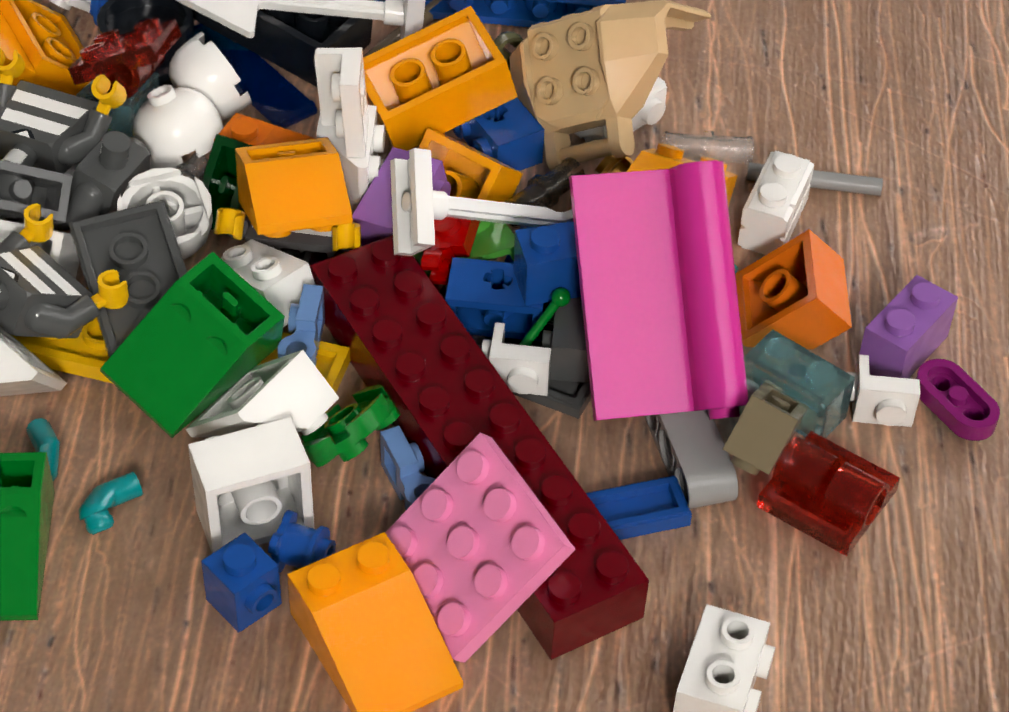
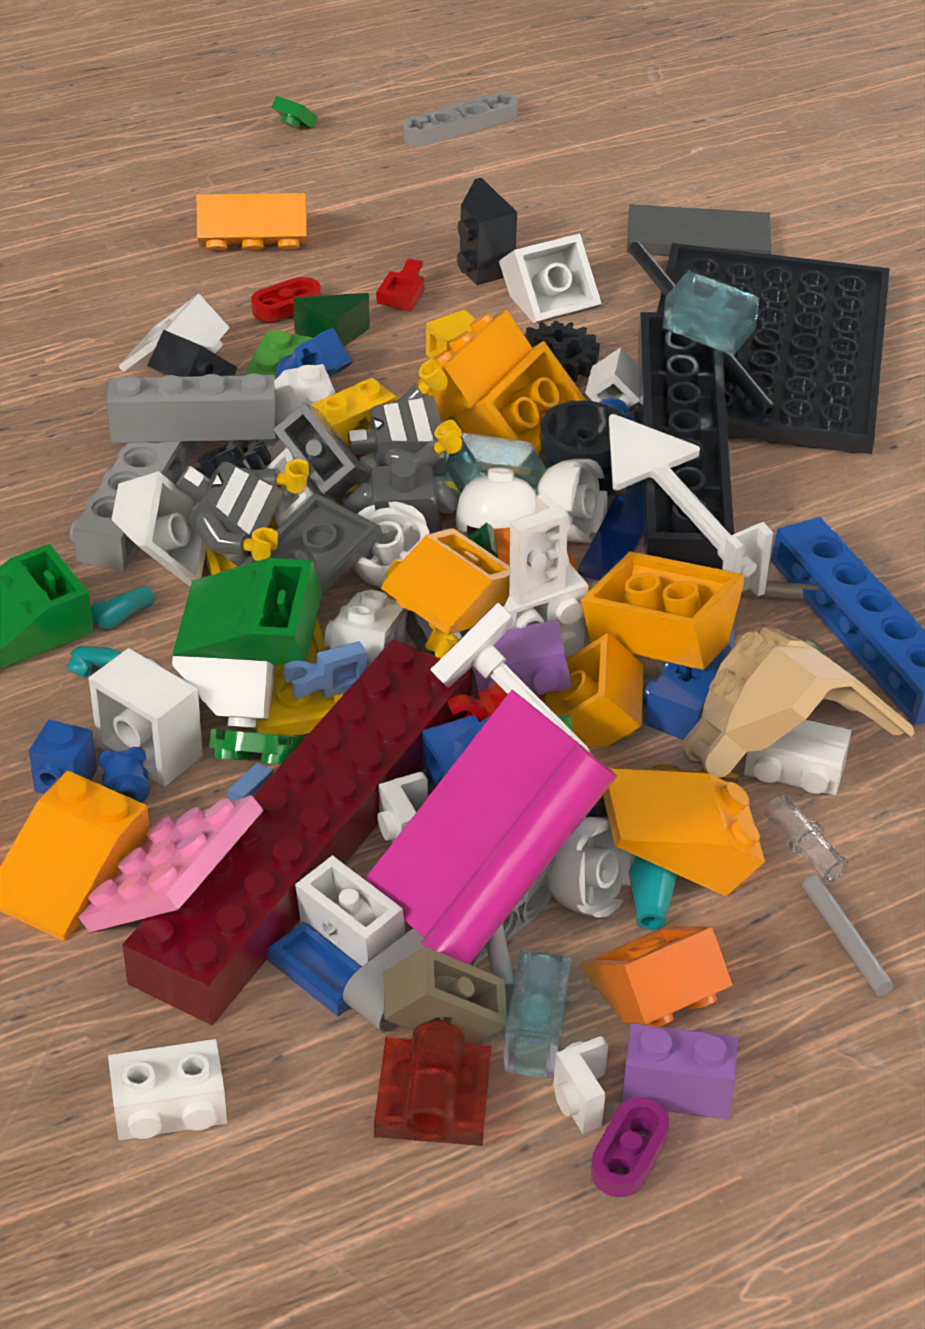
camera: 60 degrees right, 5 degrees down
clear red plate [68,18,182,99] -> none
clear smoke pin [504,157,585,228] -> none
white brick [738,151,814,255] -> none
none -> white brick [295,855,405,967]

